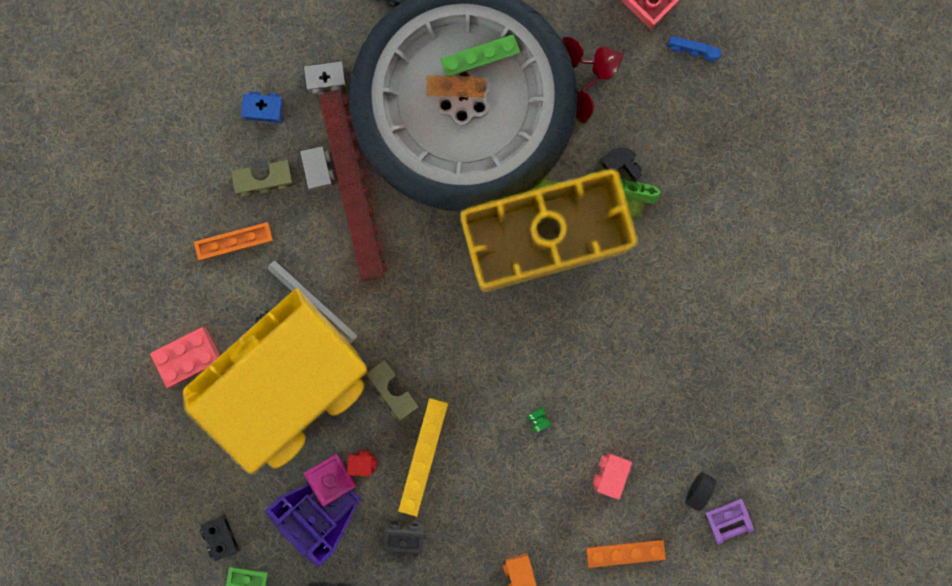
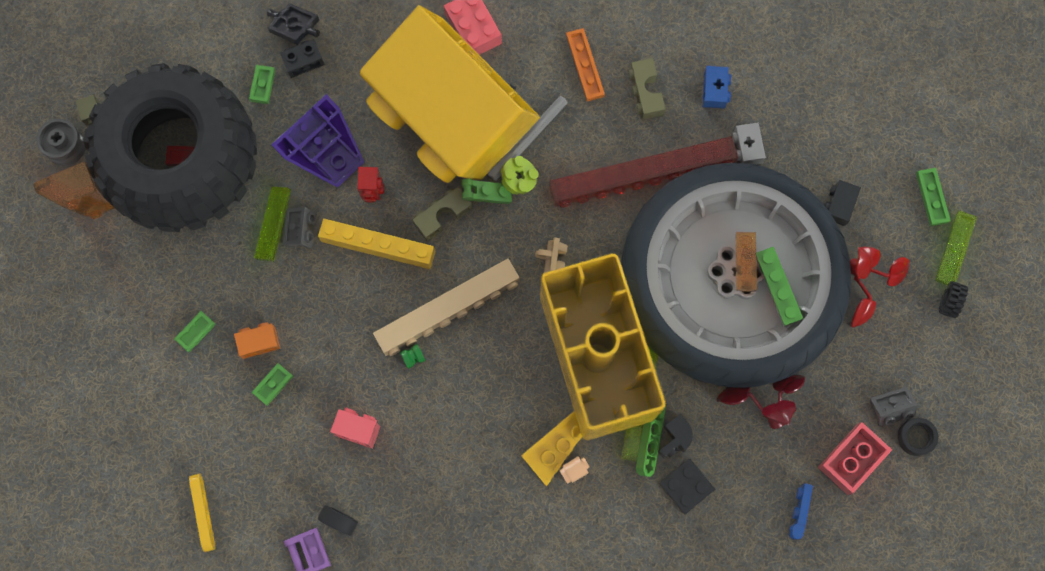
camera: 85 degrees right, 10 degrees down
light grey brick [300,146,335,191] -> none
dark pink tile [303,454,357,507] -> none
orange plate [586,540,666,568] -> none
none -> bright green plate [252,363,294,406]
none -> clear neon green plate [254,186,291,262]
none -> black plate [267,3,320,45]
none -> tan brick [373,259,520,356]
none -> bright green plate [461,179,512,204]
none -> lime plate [500,156,539,194]
none -> yellow wing [521,411,582,486]
none -> tan hips [535,237,568,274]
none -> light nougat brick [559,456,590,484]
none -> black plate [659,459,716,515]

